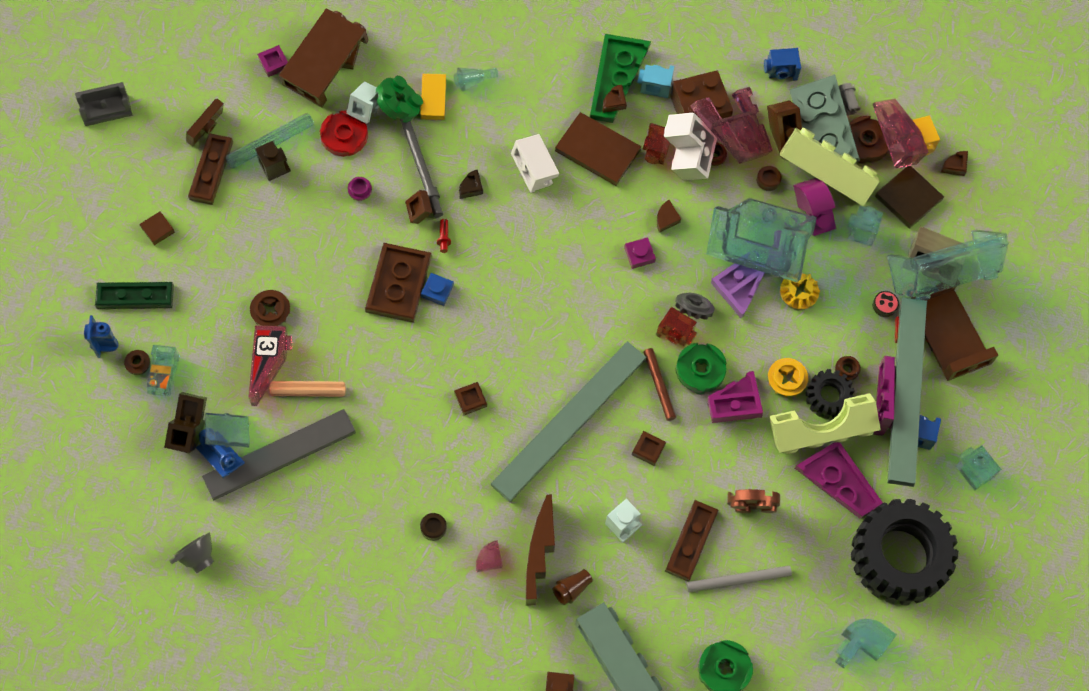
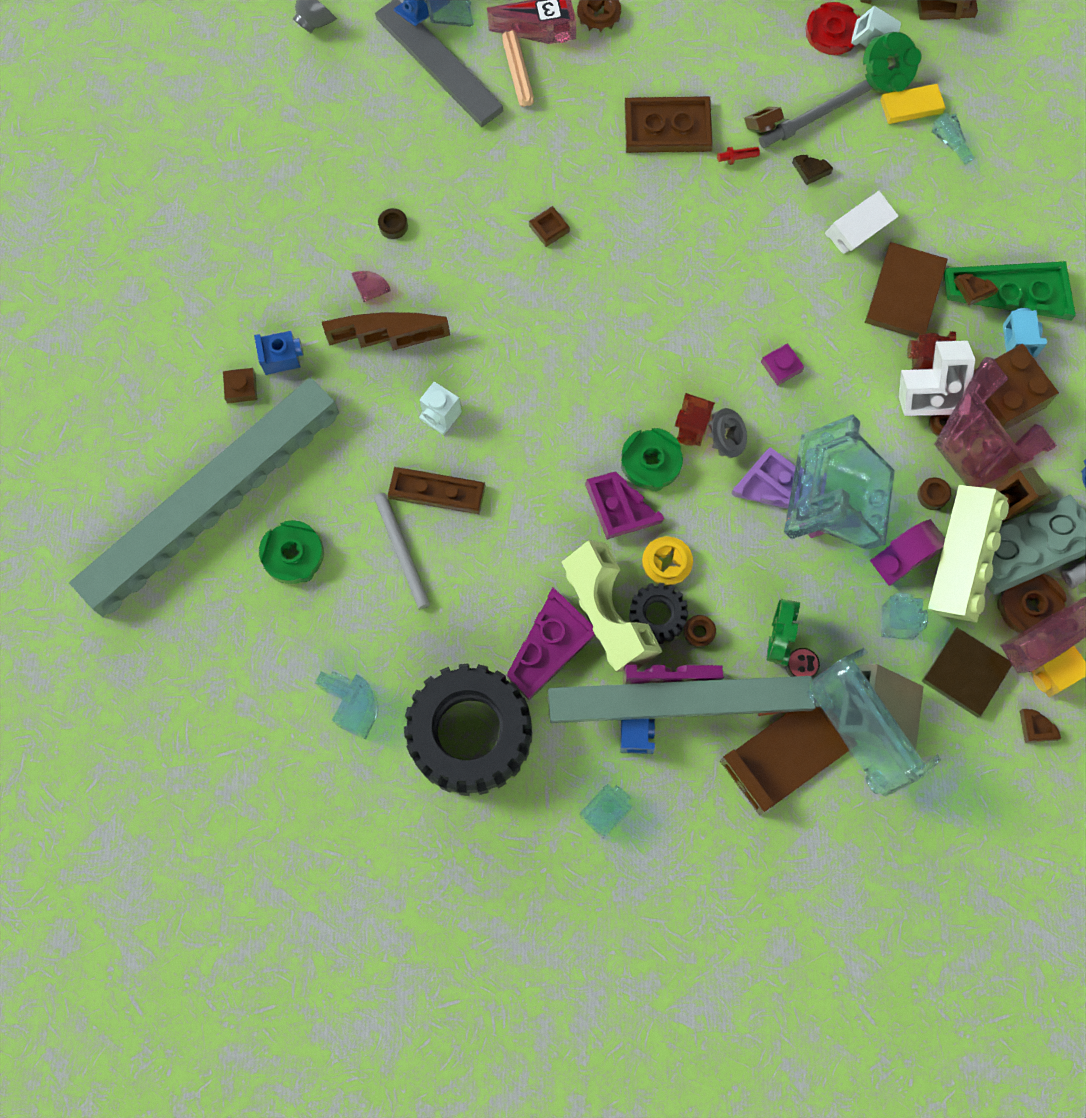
camera: 85 degrees right, 5 degrees up
magenta plate [348,177,372,201] -> none
blue plate [421,273,454,306] -> none
sand green tile [491,341,646,502] -> none
reddish brown cone [552,569,593,605] -> none
reddish brown tile [632,431,666,466] -> none
copper bar [644,348,676,421] -> none
reddish brown tile [657,200,681,233] -> none
copper plate [727,489,780,513] -> none
yellow gear [780,271,820,309] -> none
none -> blue brick [254,331,304,375]
none -> green plate [766,599,800,666]

